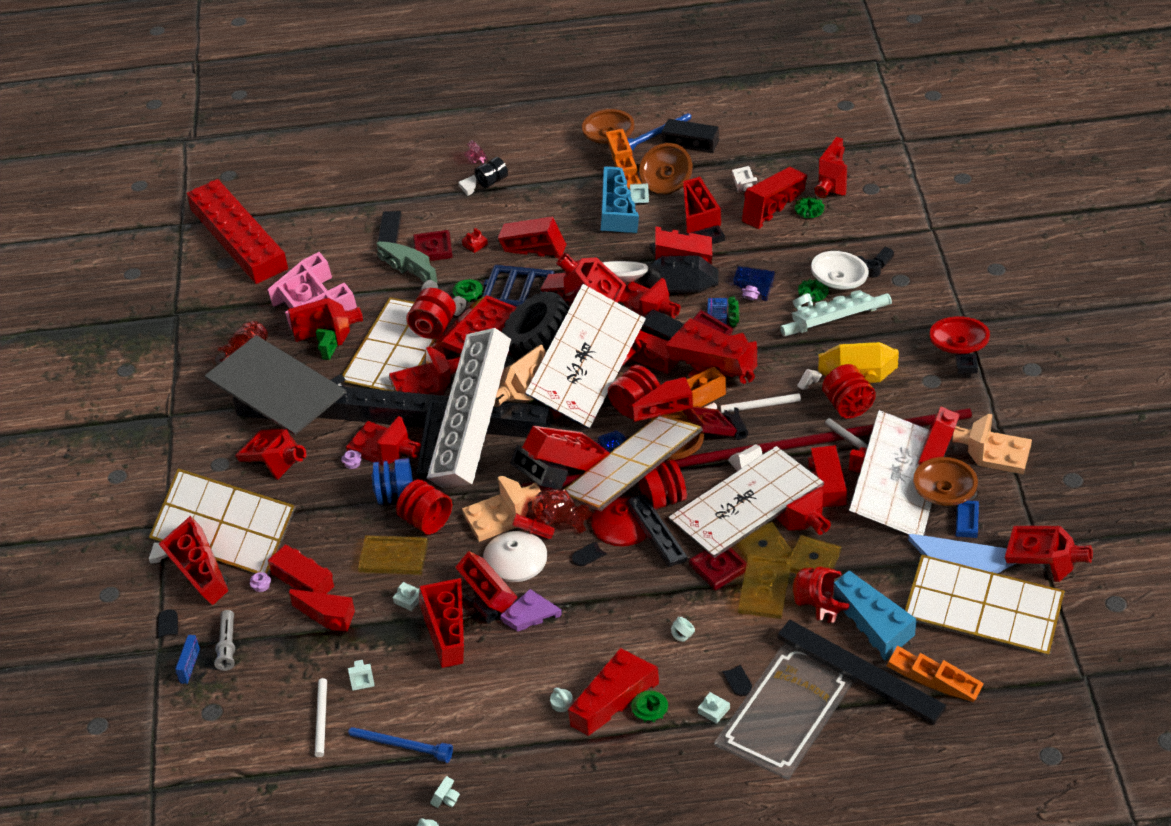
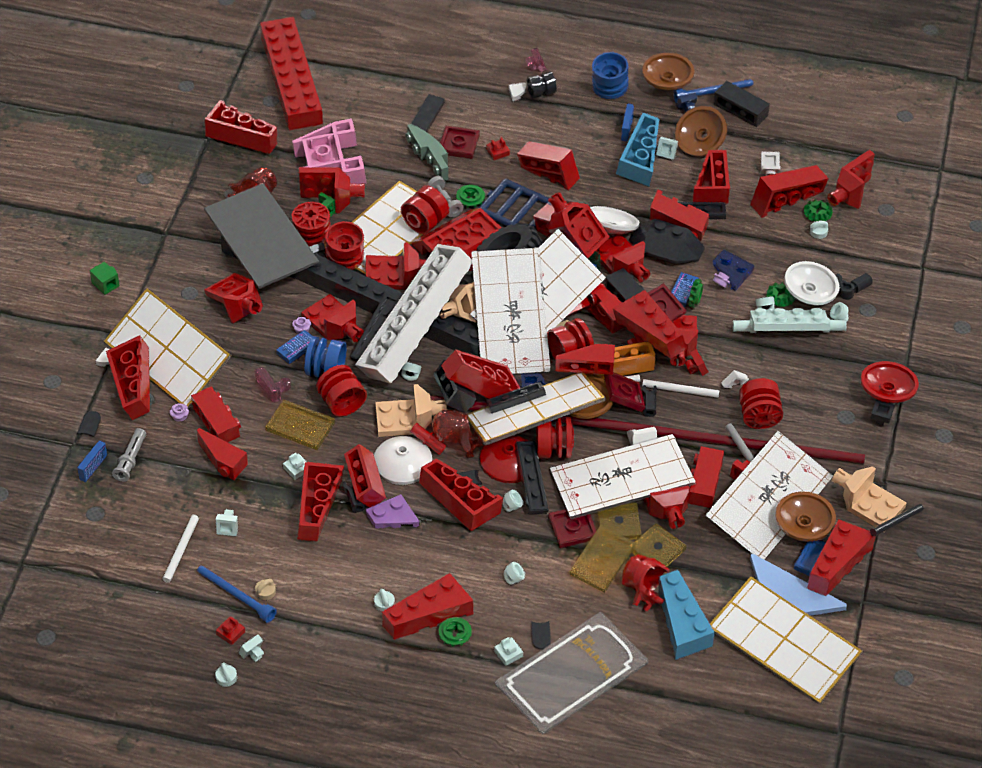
camera: 15 degrees right, 5 degrees up
orange slope [606,129,642,189] -> none
black tile [777,619,946,725] -> none
yellow wedge [818,342,899,383] -> none
orange slope [886,645,984,702] -> none
red slope [917,407,960,465] -> none
red plate [1005,526,1093,582] -> none
none -> green brick [90,261,120,295]
none -> red wedge [205,100,277,154]
none -> red tile [216,617,246,645]
none -> clear pink piece [255,367,291,403]
none -> tan tile [255,579,276,600]
none -> blue tile [276,330,313,364]
none -> red wheel [292,202,330,246]
none -> red wheel [325,221,364,270]
none -> light aqua tile [401,362,421,381]
none -> red wedge [419,459,503,531]
none -> clear piece [471,247,550,374]
none -> black tile [486,382,546,414]
none -> light aqua tile [503,490,523,512]
none -> blue wheel [592,52,629,99]
none -> blue tile [621,104,634,141]
none -> dark blue tile [676,93,698,113]
none -> red tile [685,349,709,376]
none -> red wedge [807,519,876,596]
none -> light aqua tile [810,221,828,239]
none -> light aqua tile [830,302,849,322]
none -> black bar [870,504,924,536]

